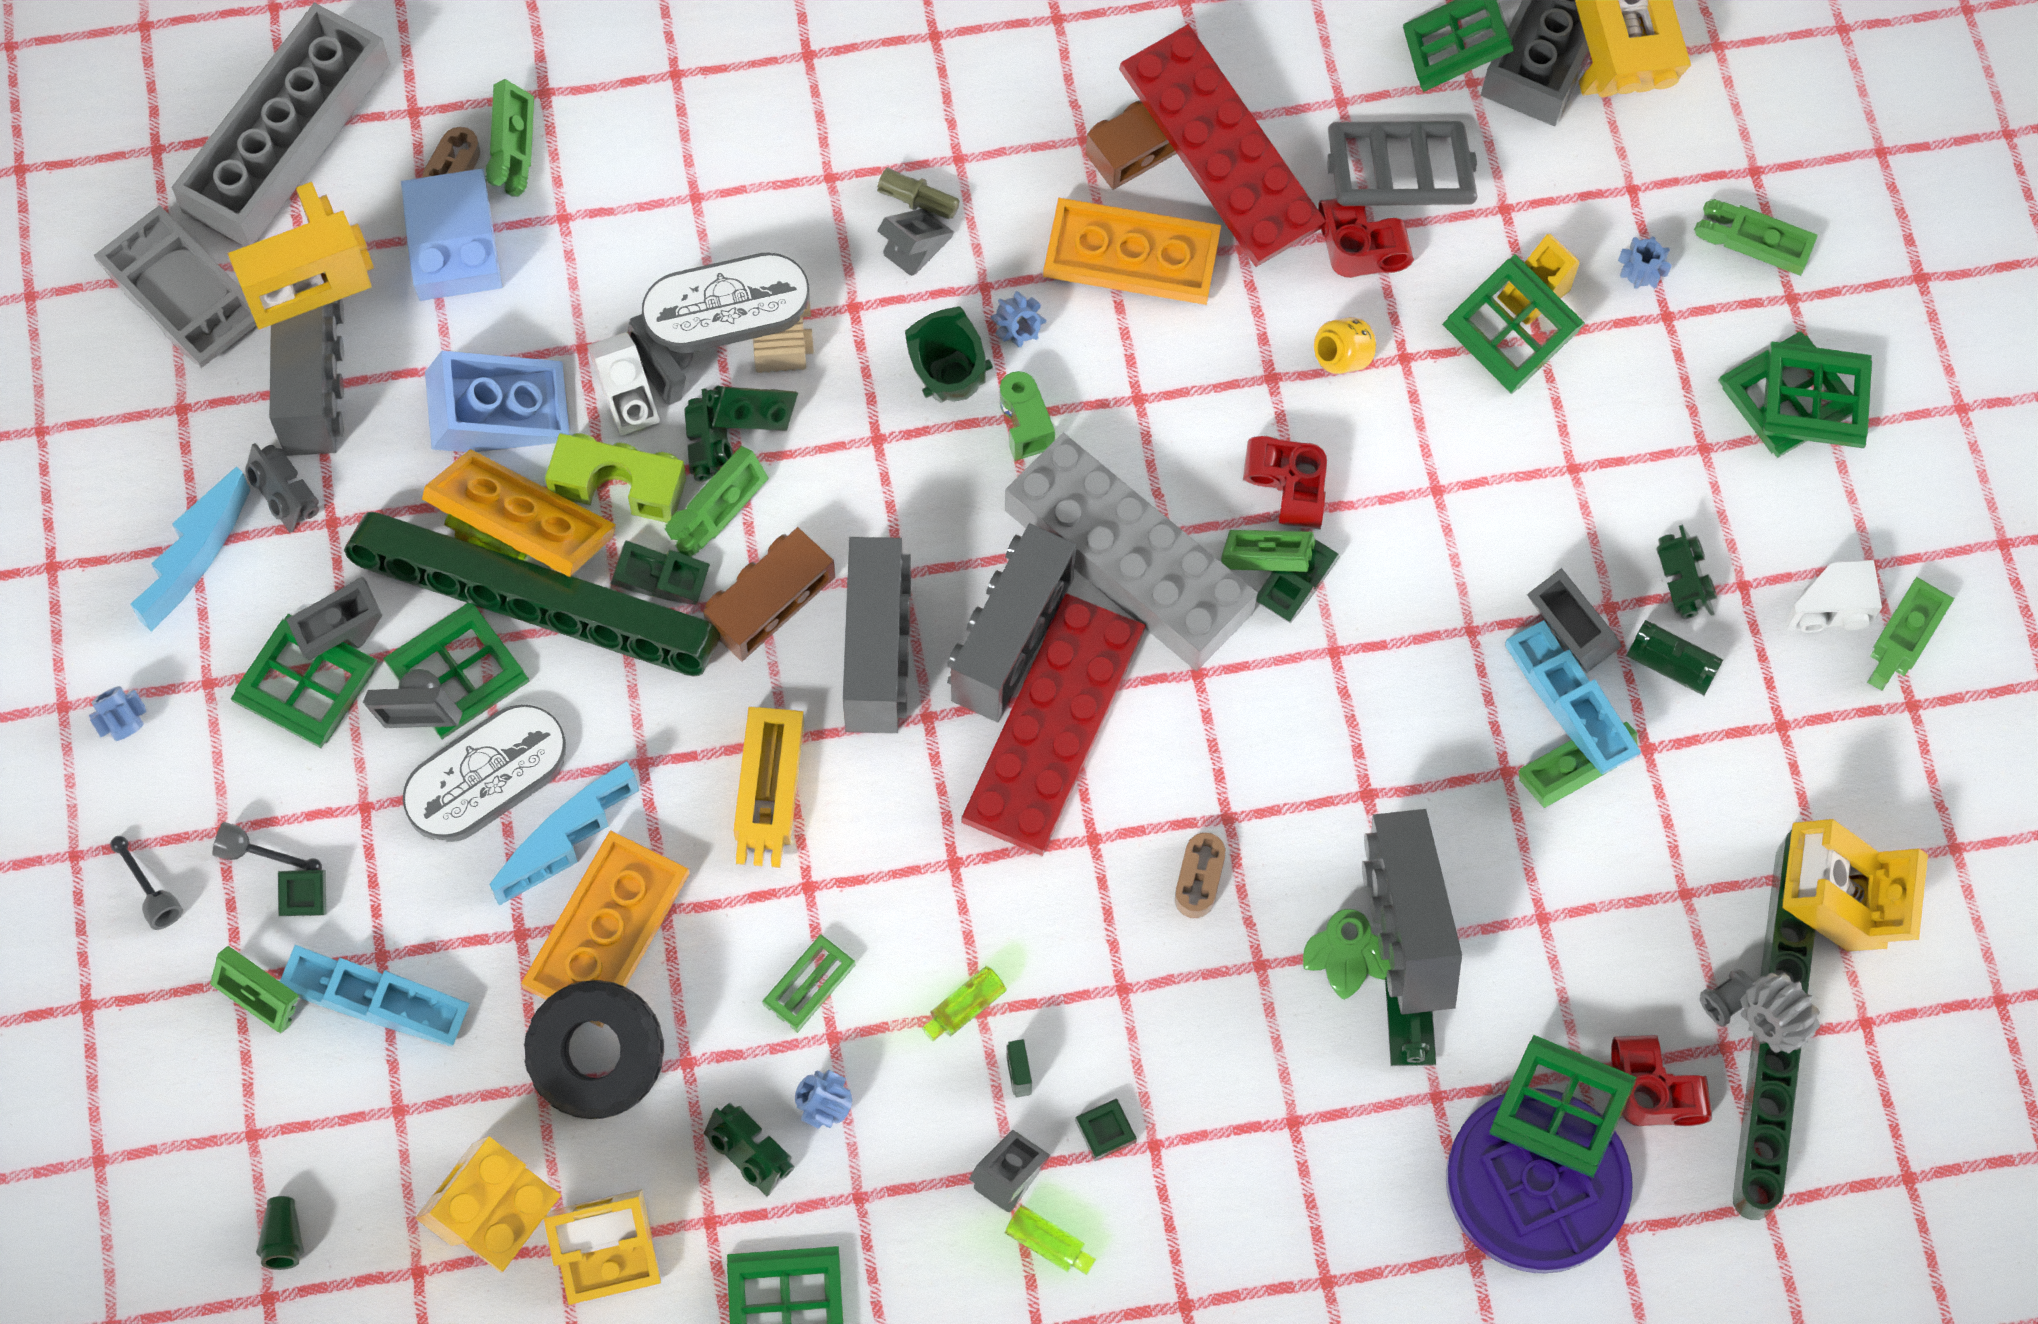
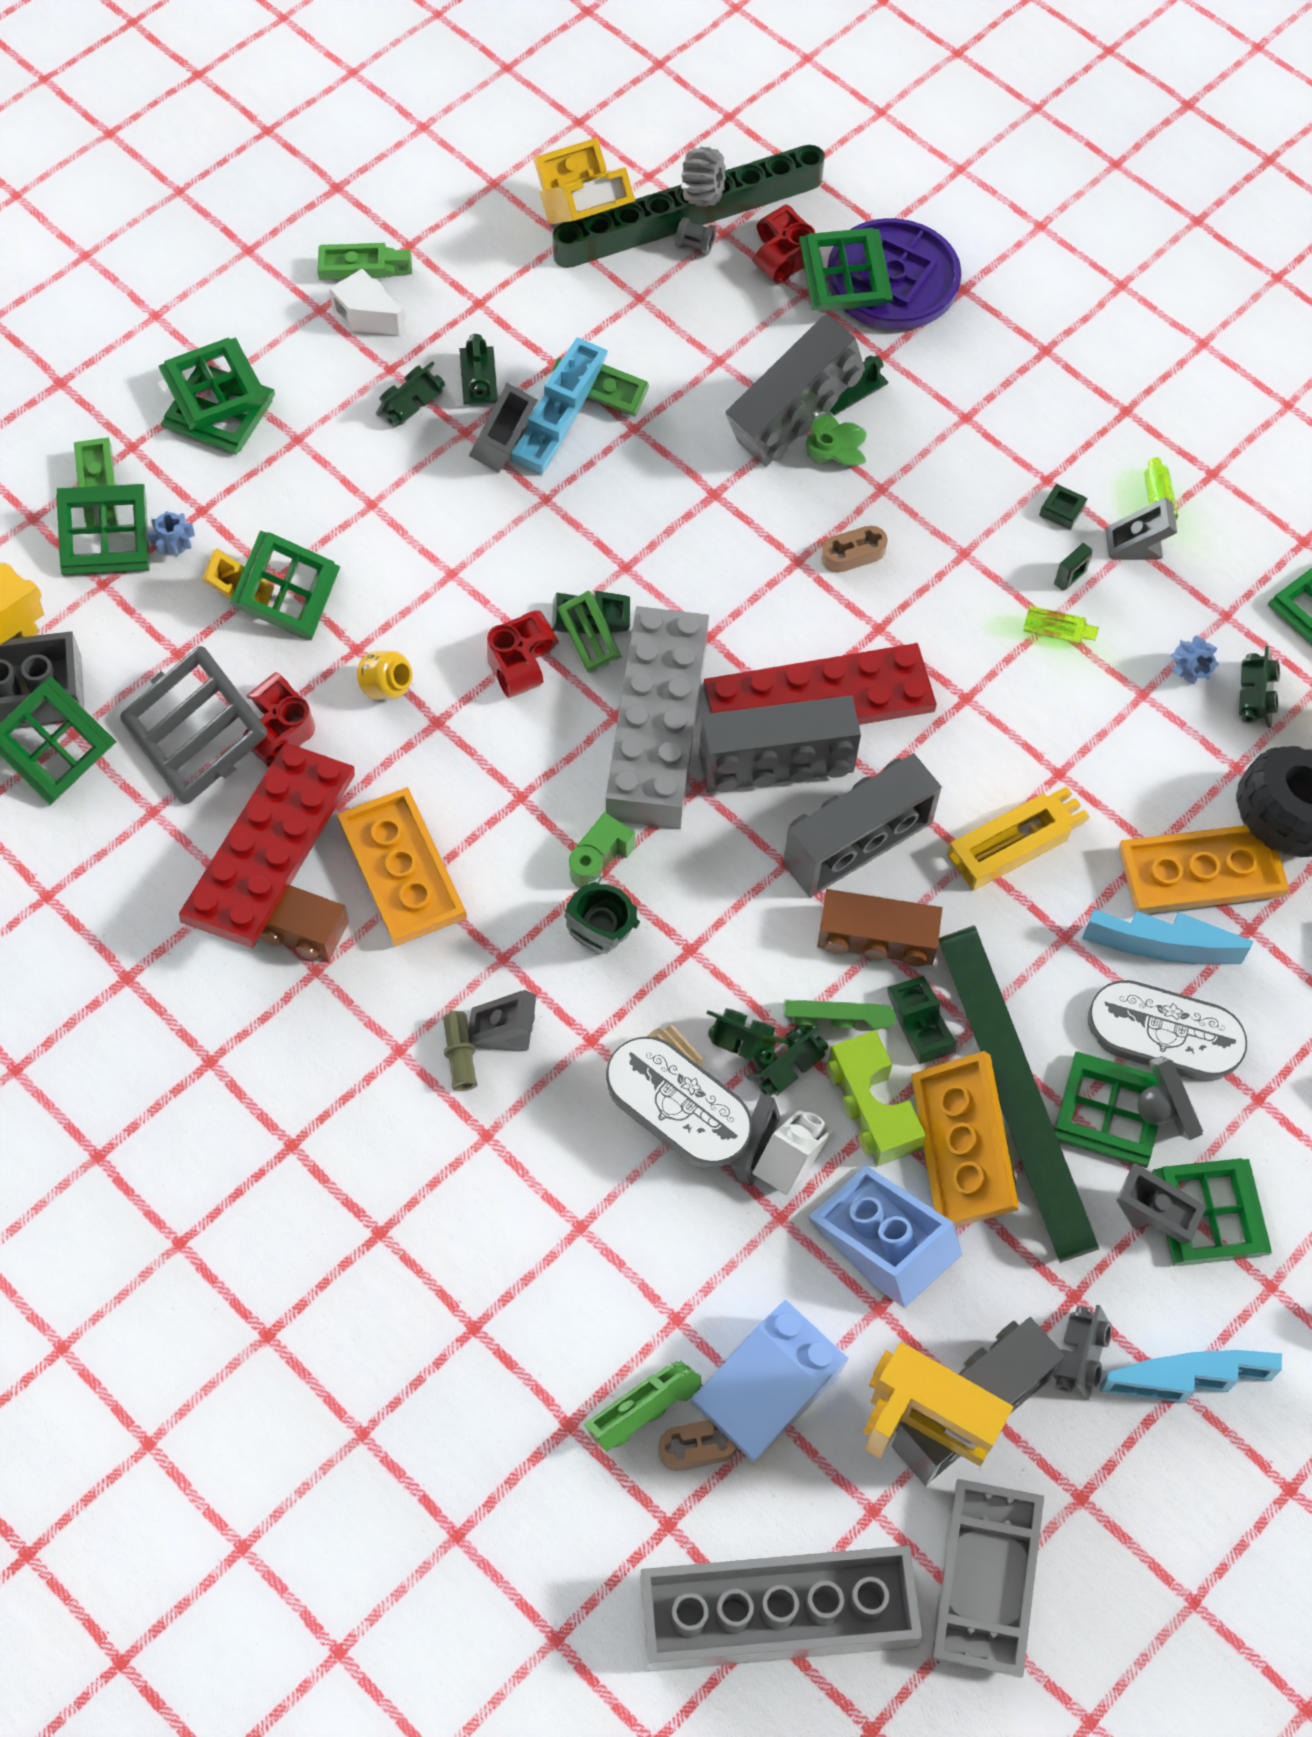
camera: 125 degrees left, 5 degrees down
bright green tile [762,934,856,1033] -> none
medium blue gear [991,291,1046,347] -> none
none -> green piece [56,484,150,575]

